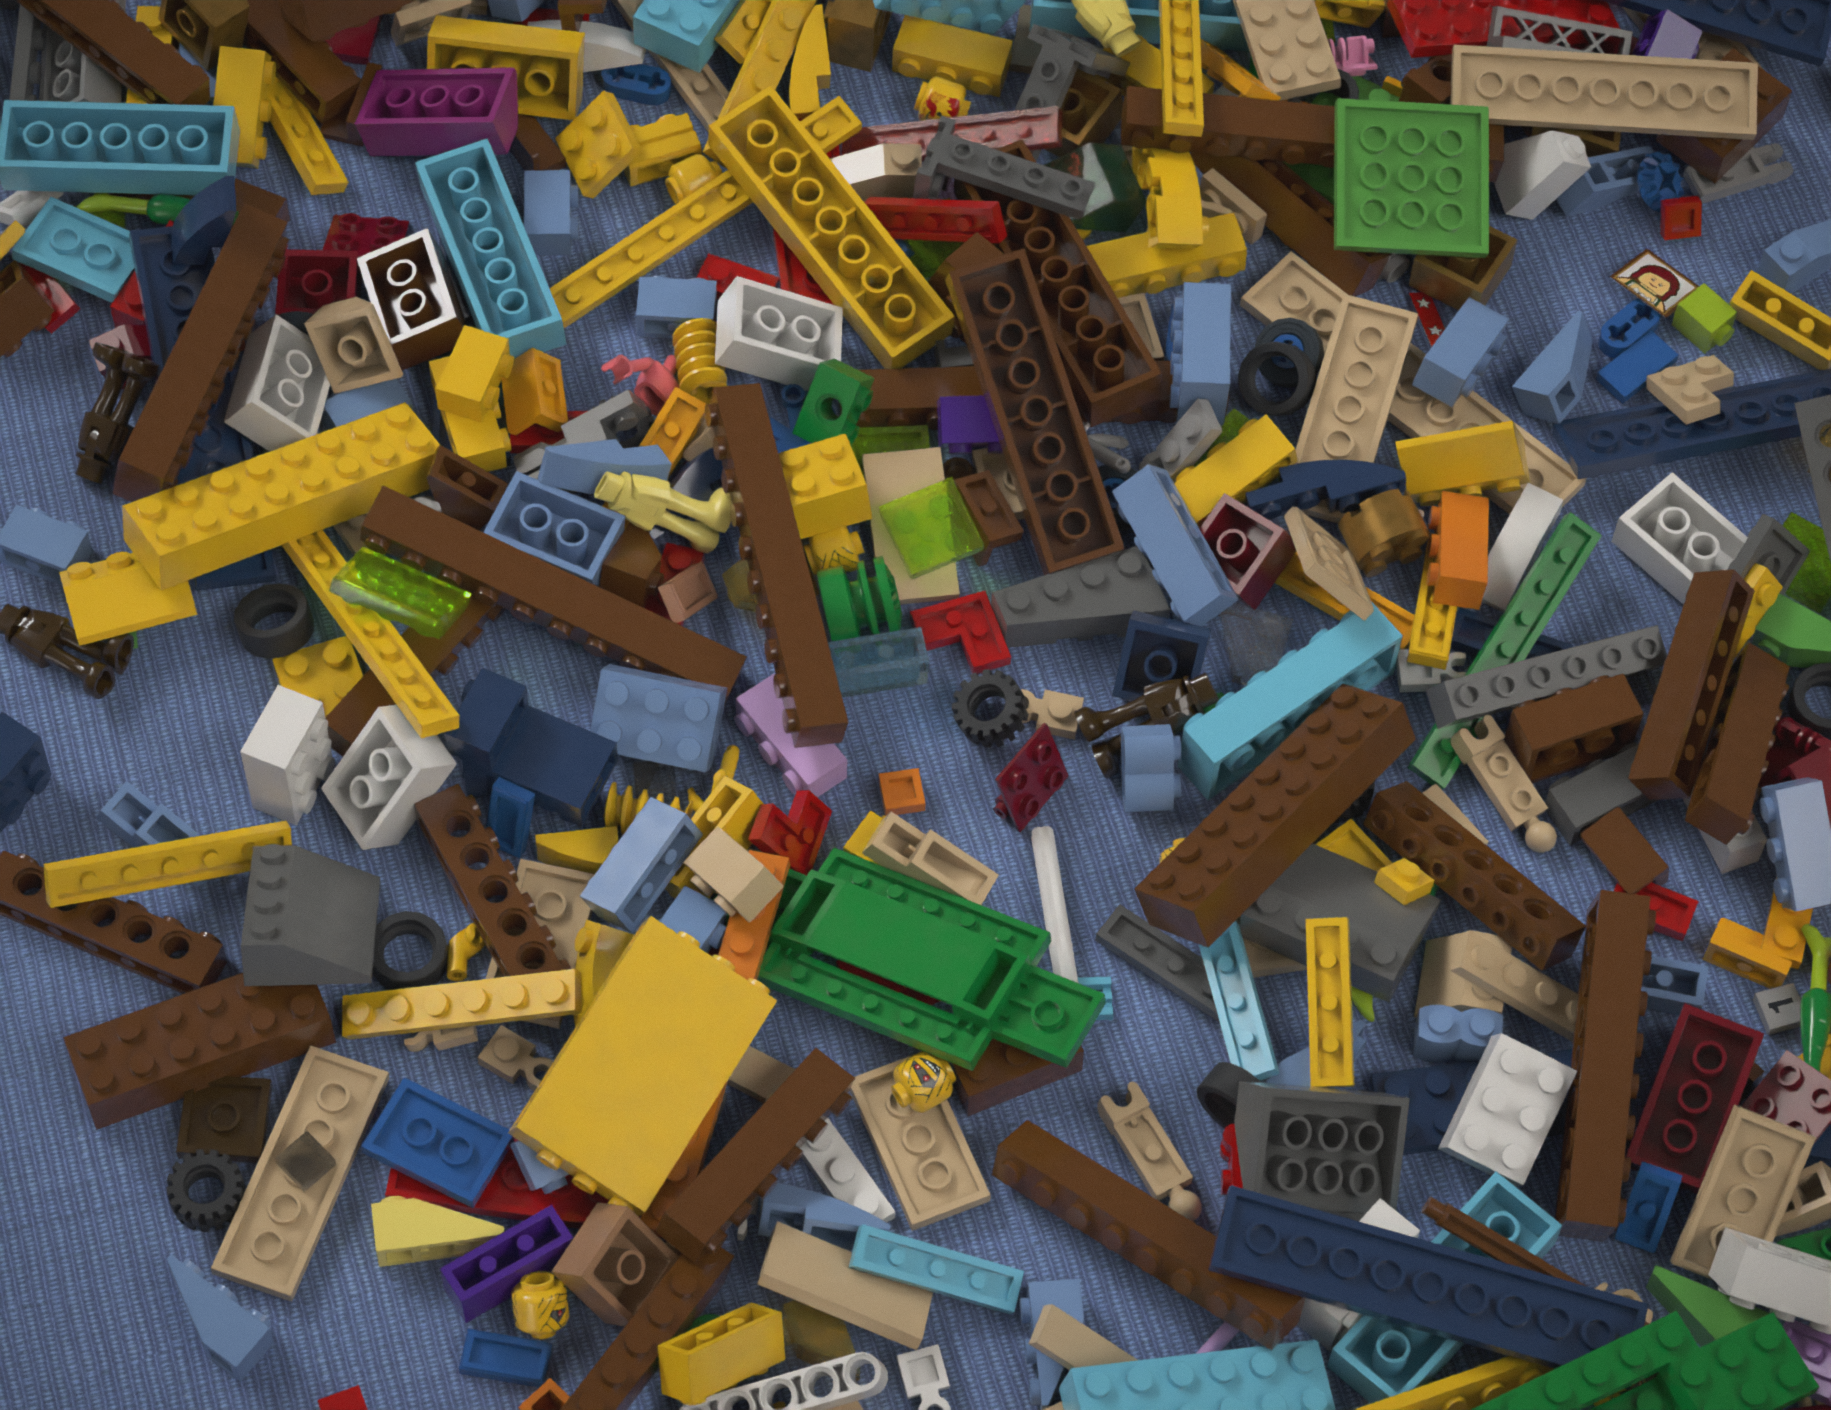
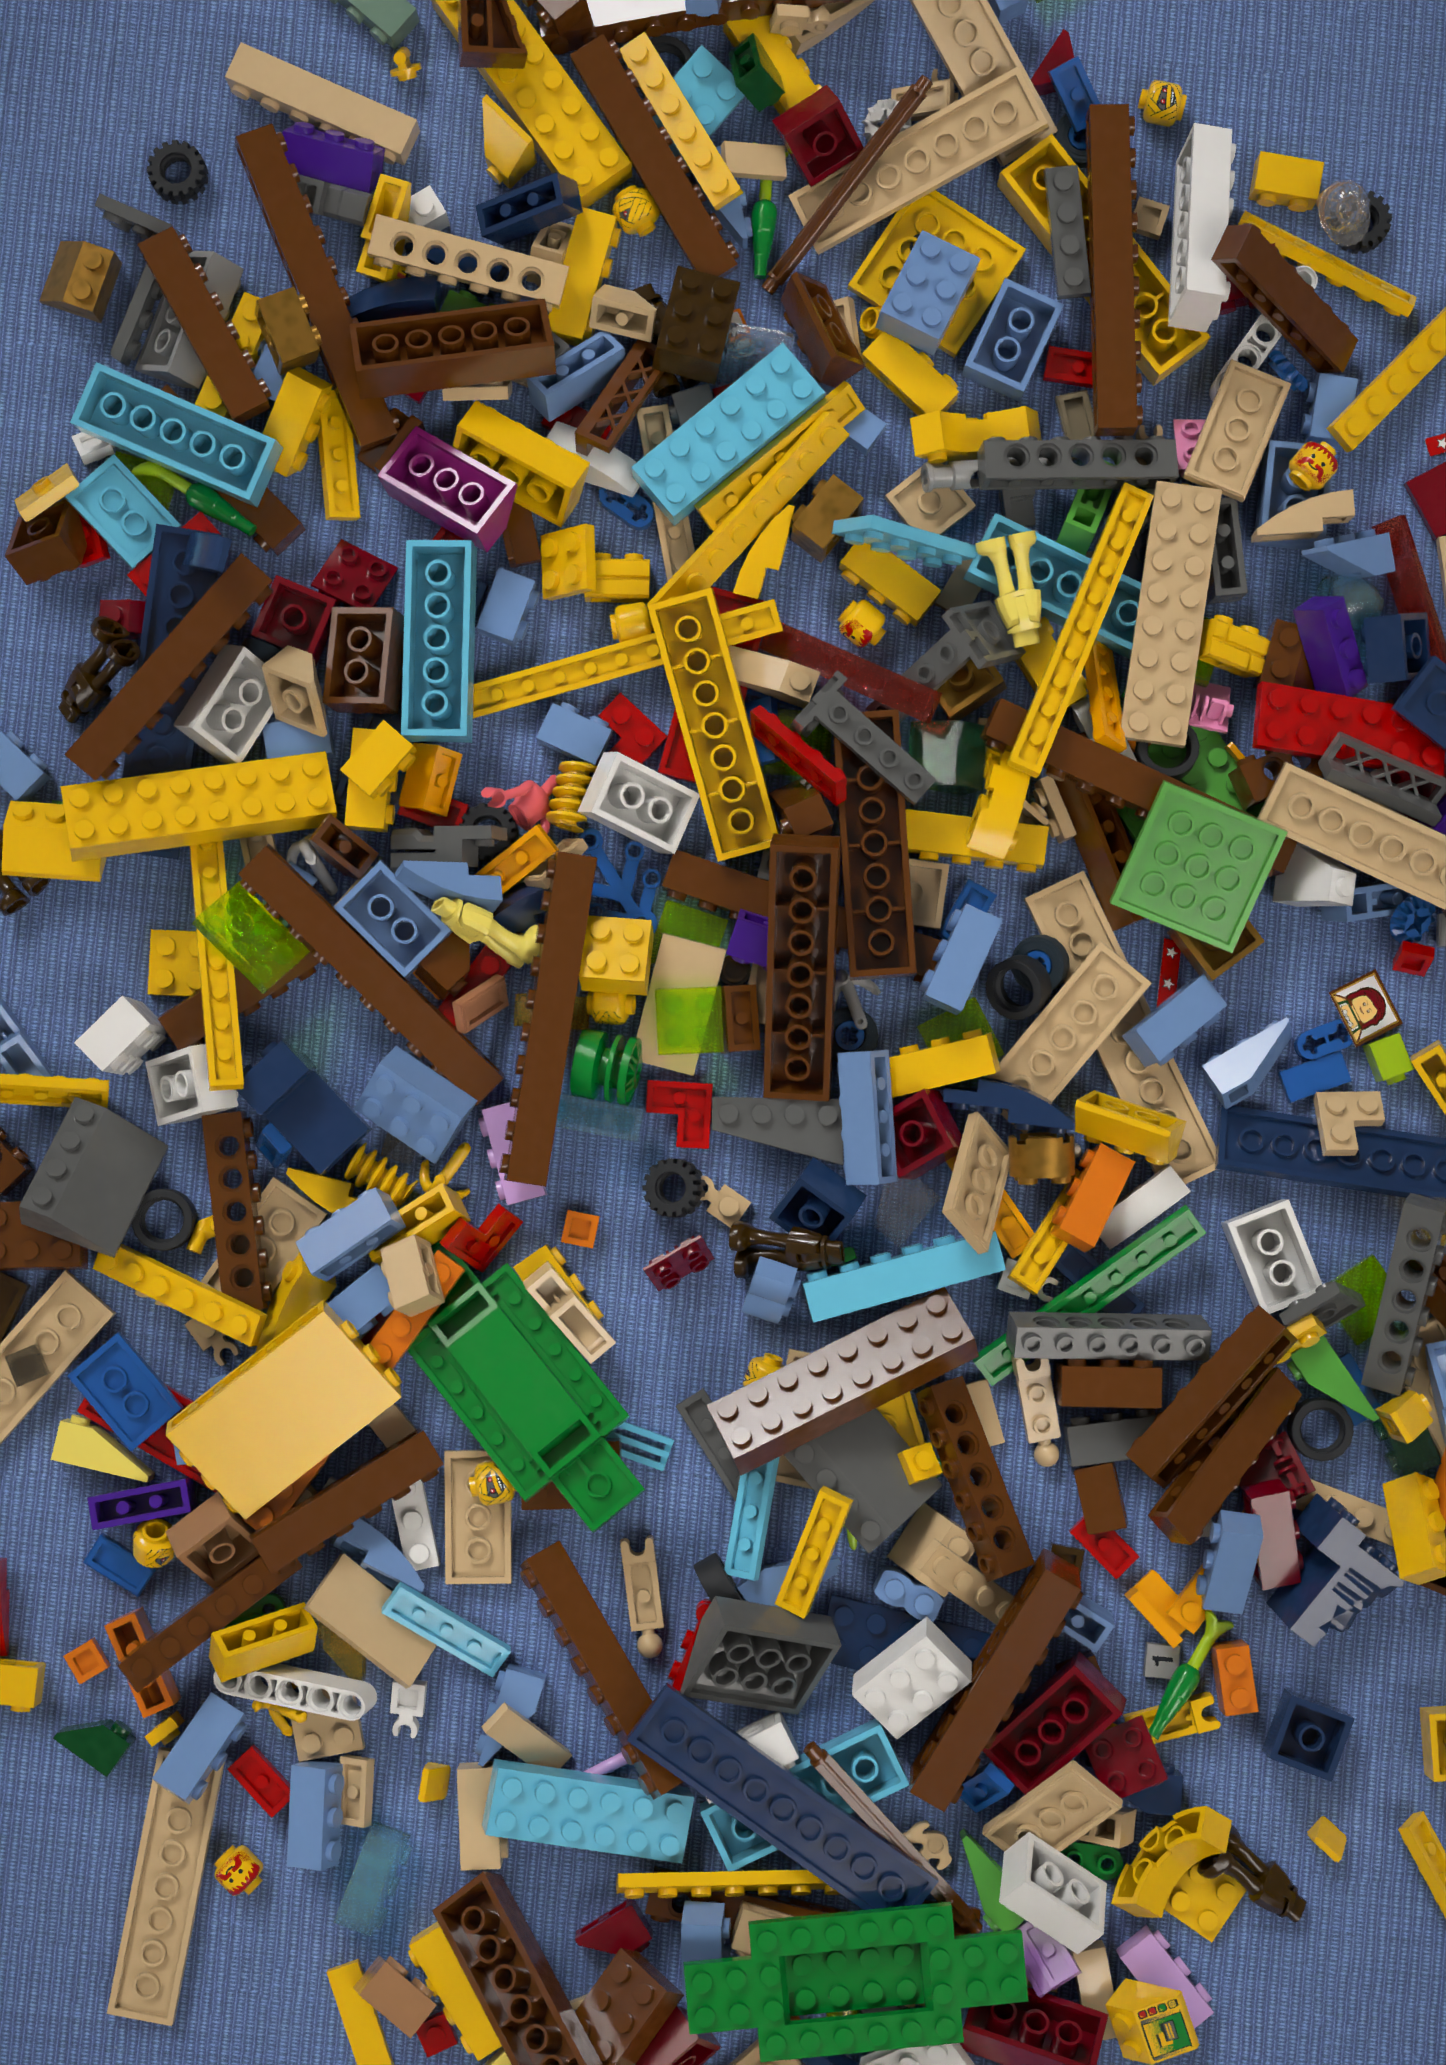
camera: 25 degrees right, 25 degrees up
black tyre [234,583,315,659] -> none
green brick [792,358,875,446] -> none
white axle [1031,826,1078,983] -> none
light grey hinge [1139,398,1223,483] -> none

